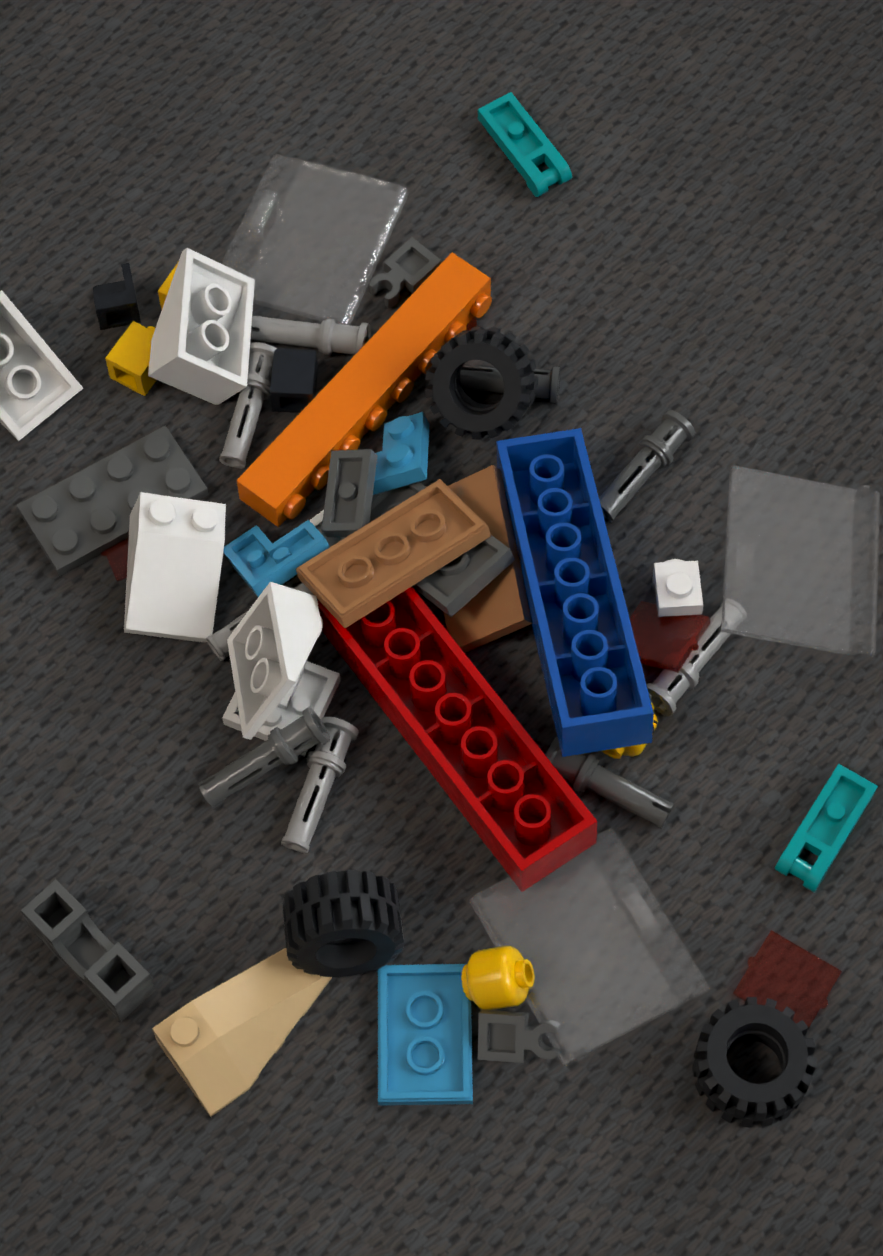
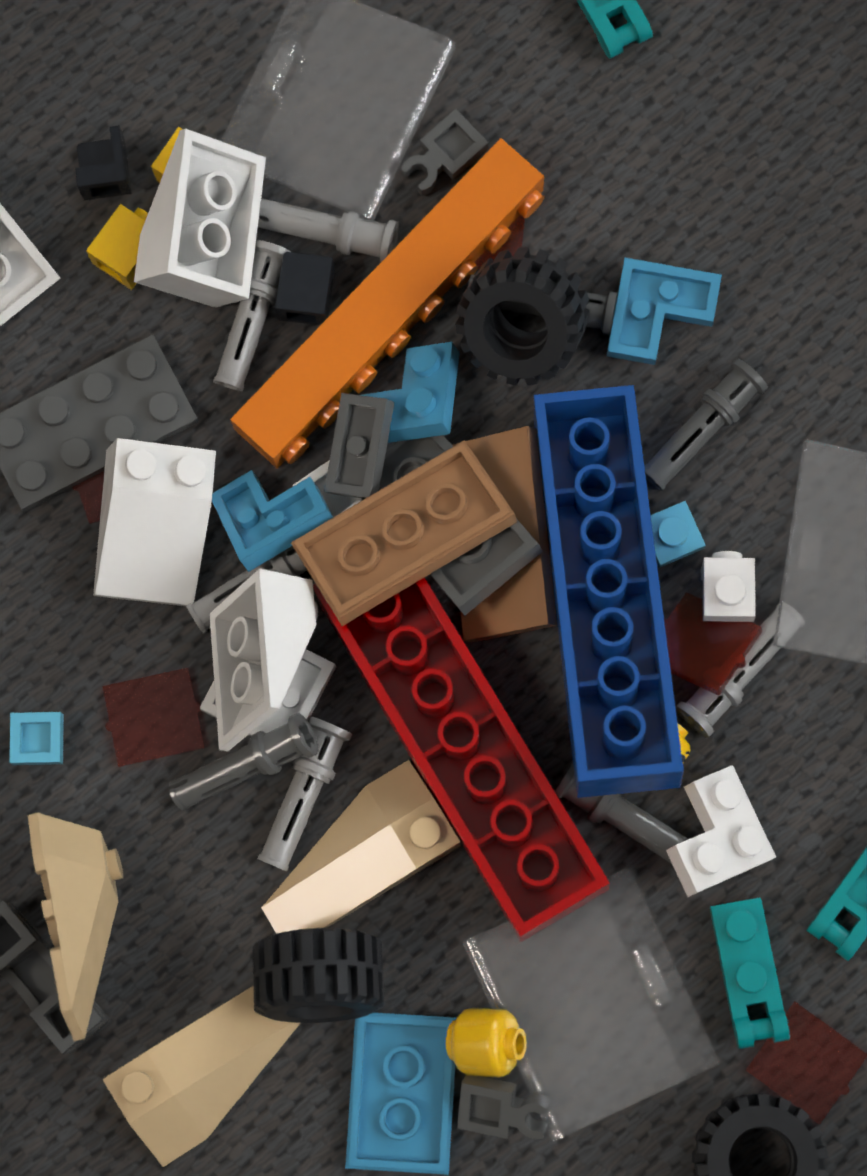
camera: 10 degrees right, 15 degrees up
none -> medium azure plate [10,712,64,765]
none -> tan wedge [28,813,123,1041]
none -> clear red piece [102,668,205,767]
none -> tan wedge [261,760,461,934]
none -> dark azure plate [607,258,722,365]
none -> medium azure plate [651,501,706,568]
none -> white plate [666,765,776,897]
none -> teal plate [710,898,790,1049]

